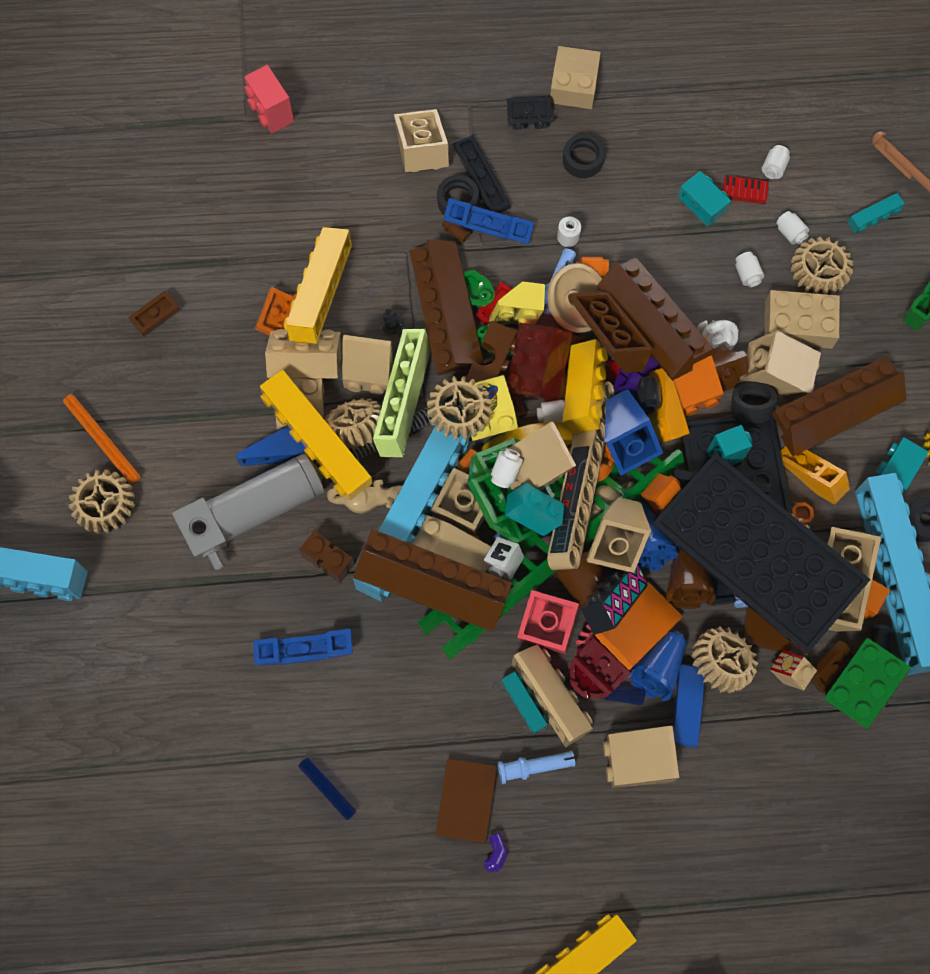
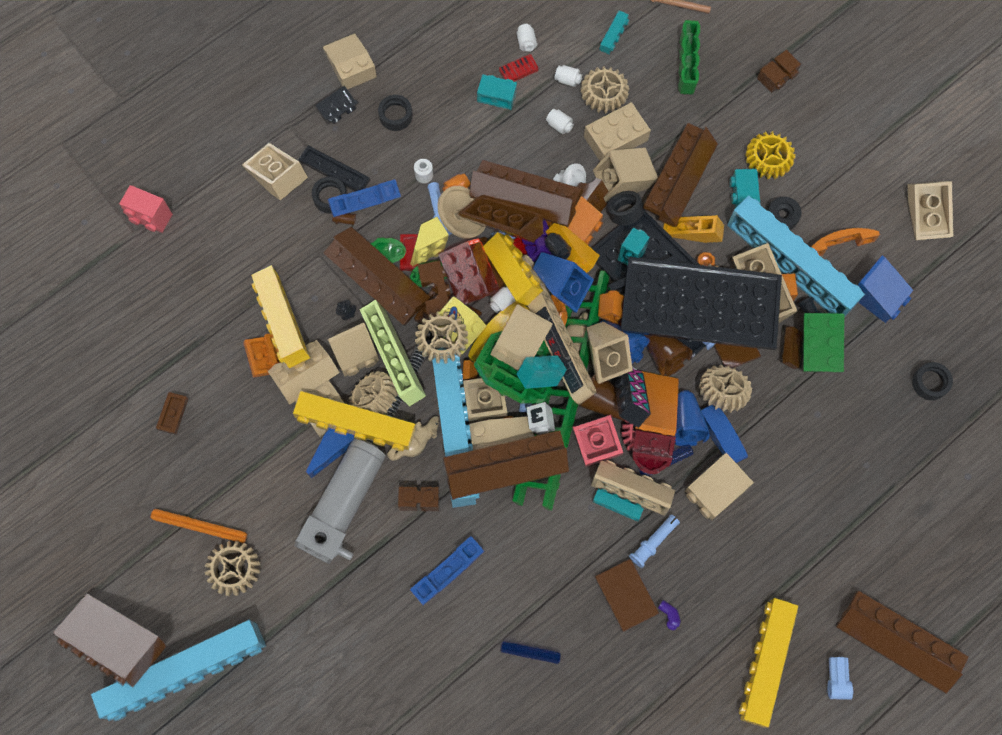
camera: 35 degrees left, 0 degrees up
white brick [491,449,523,488] -> none
tan brick [770,650,817,691] -> none

